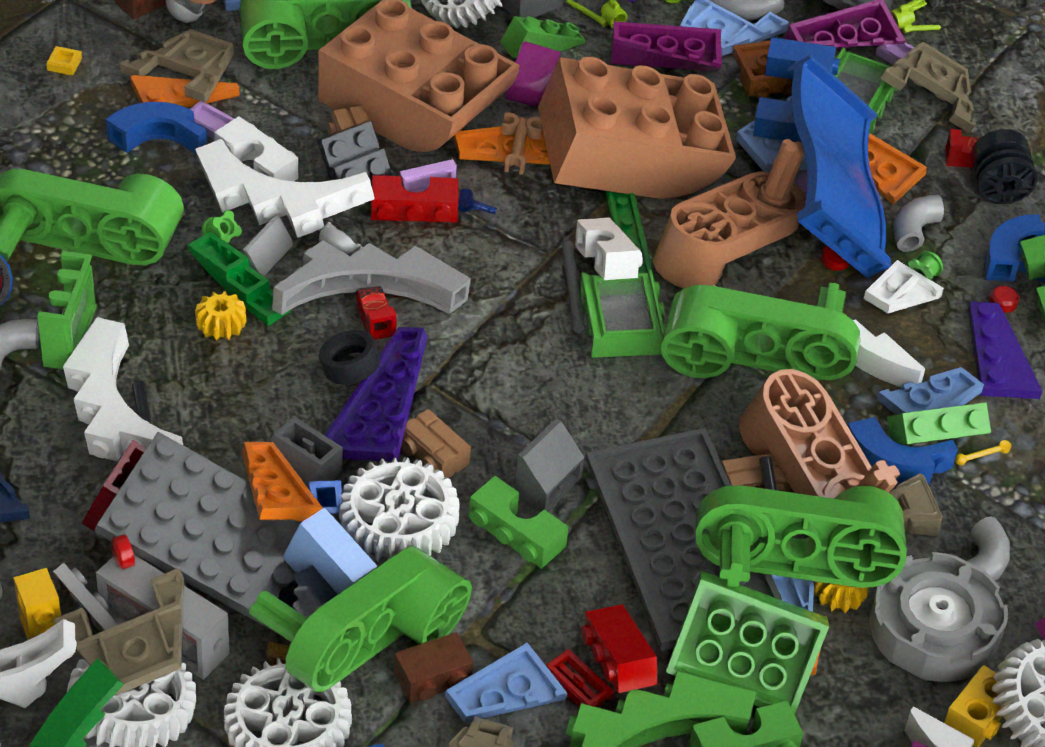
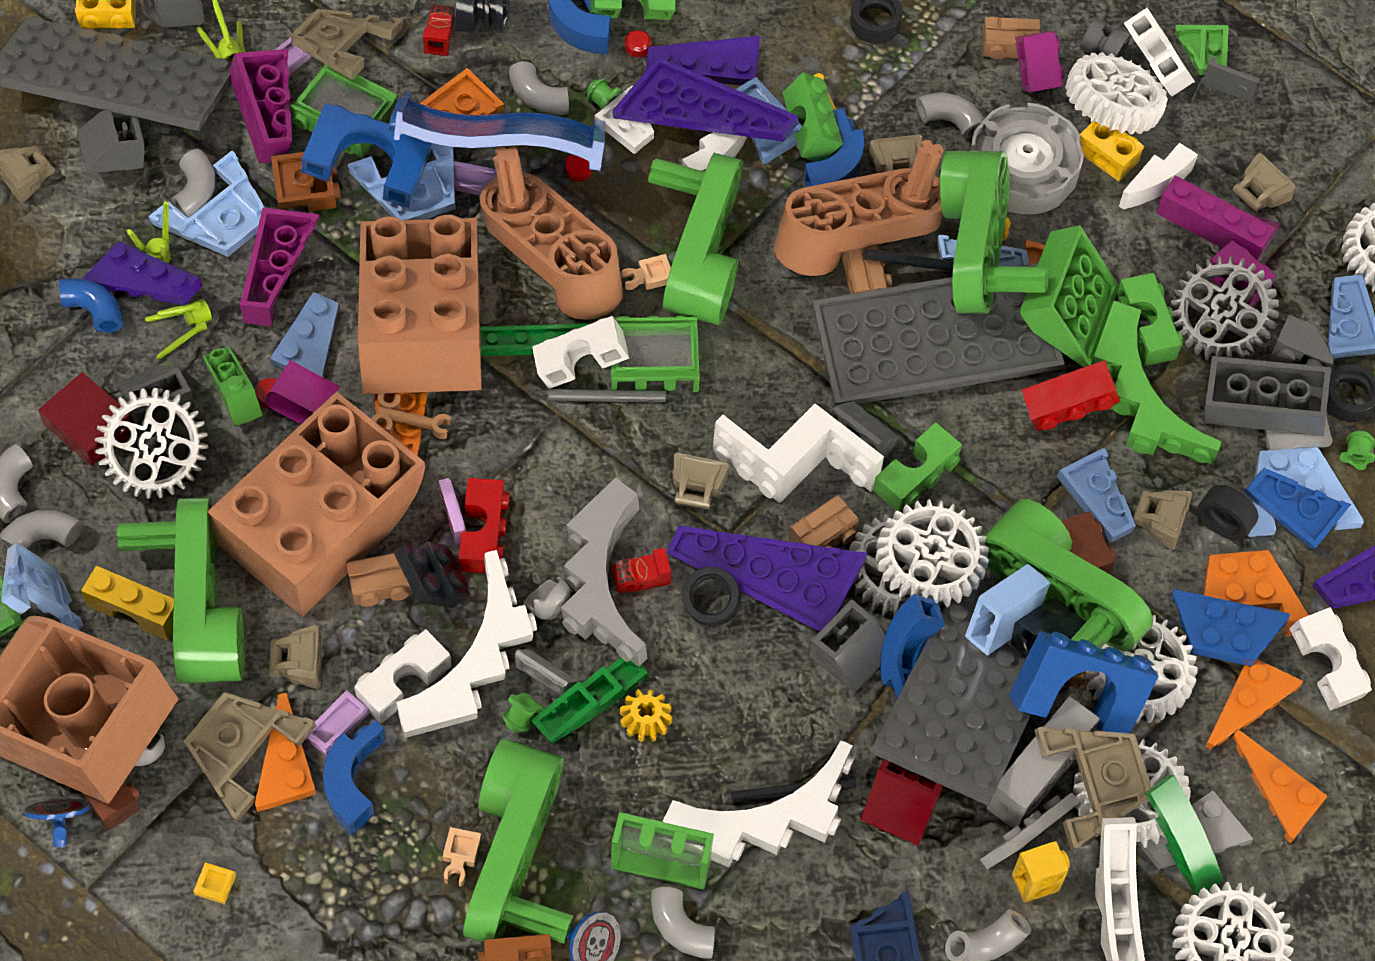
camera: 85 degrees left, 15 degrees up
red piece [111,534,135,570] -> none
orange wing [241,442,323,522] -> none
clear blue hand [458,189,497,215] -> none
red tile [546,649,614,708] -> none
none -> dark tan piece [269,625,323,689]
none -> dark purple wing [612,57,799,142]
none -> dark tan piece [672,453,729,510]
none -> white bracket [713,404,884,503]
none -> blue arch [1009,631,1159,733]

